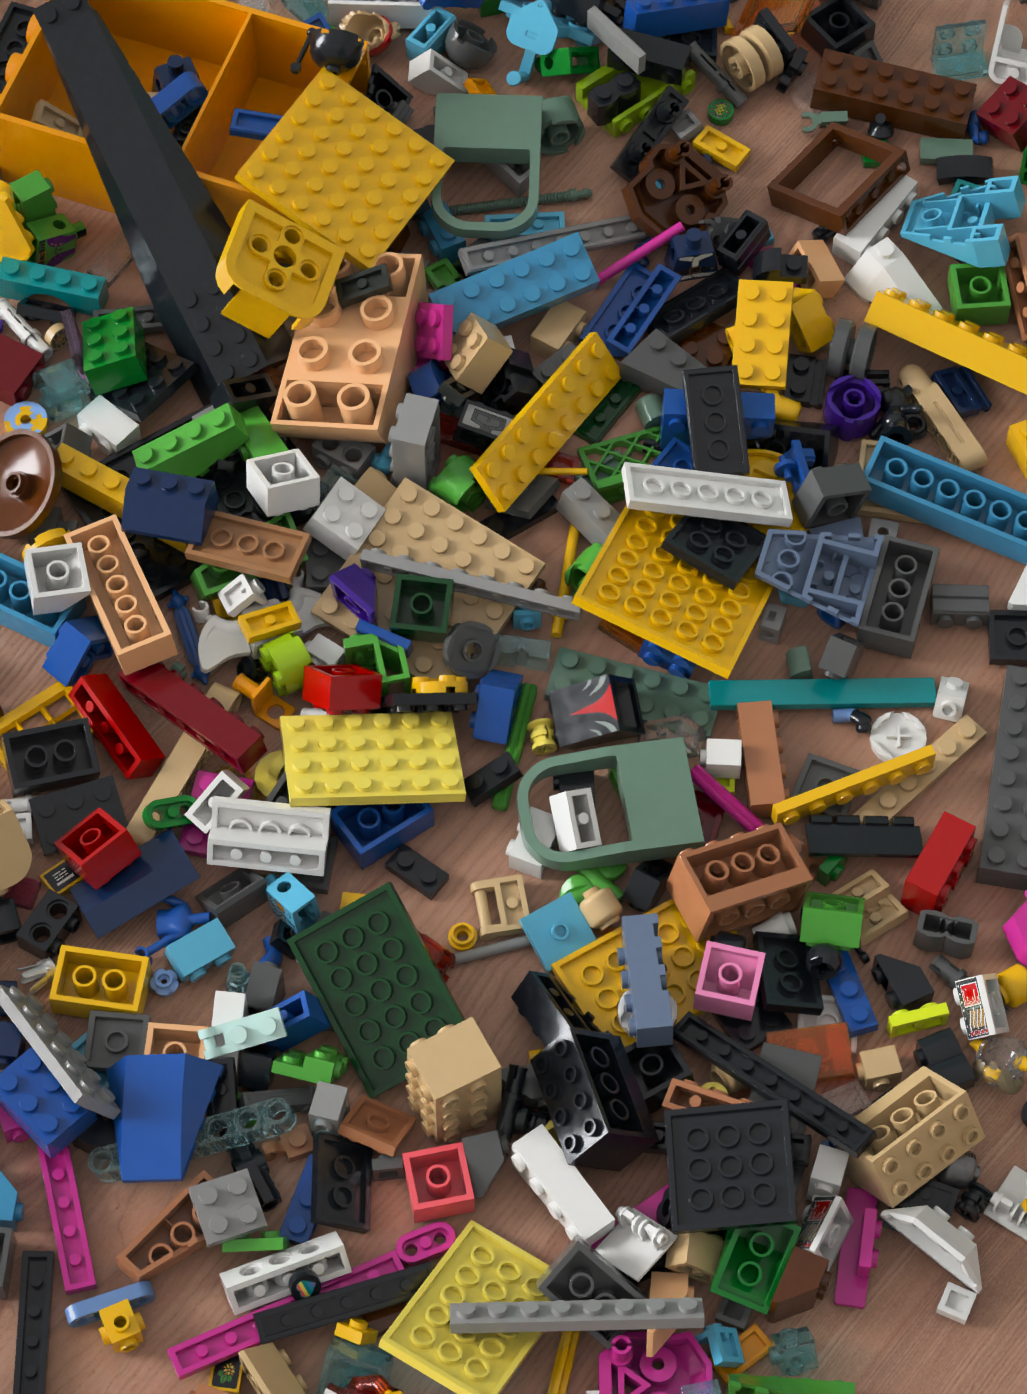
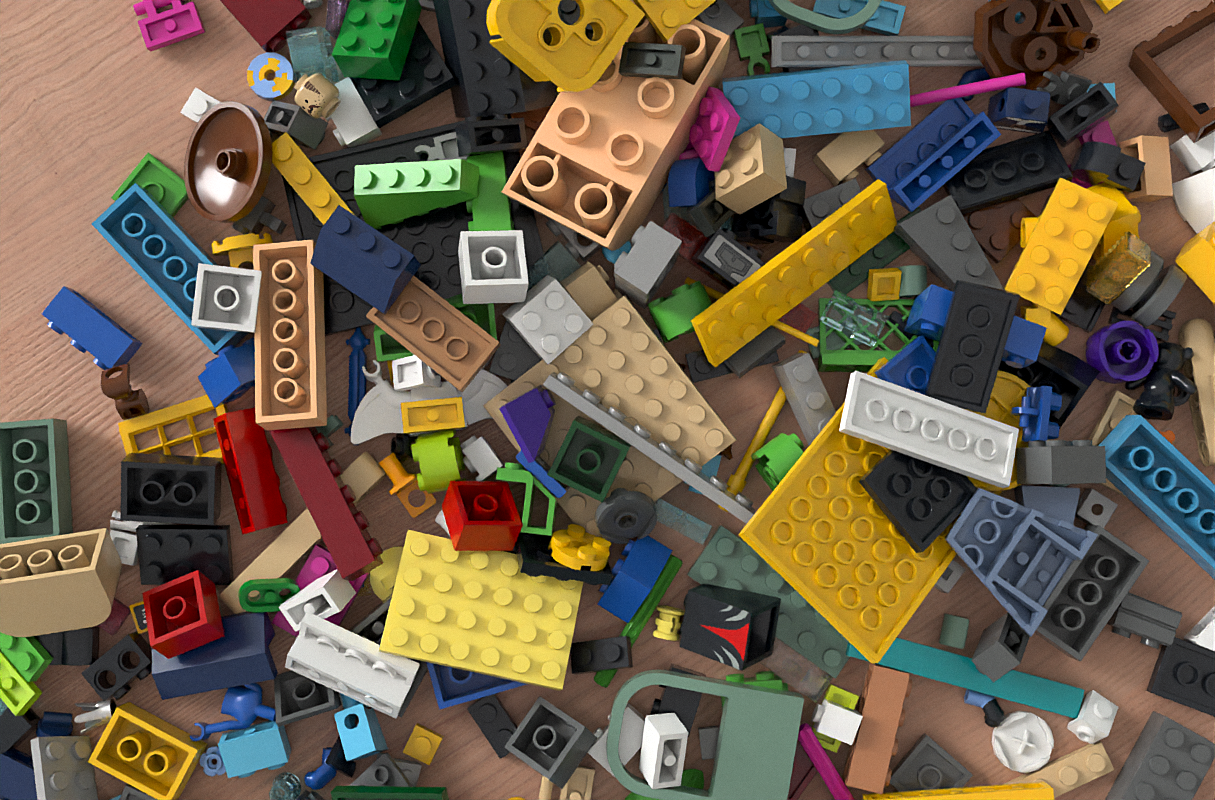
camera: 25 degrees right, 25 degrees up
none -> tan head [294,73,341,119]
none -> dark grey brick [504,696,597,789]
none -> light grey tile [698,725,720,760]
none -> clear light blue piece [819,290,889,348]
none -> yellow plate [867,268,902,301]
none -> clear yellow brick [1087,232,1151,305]

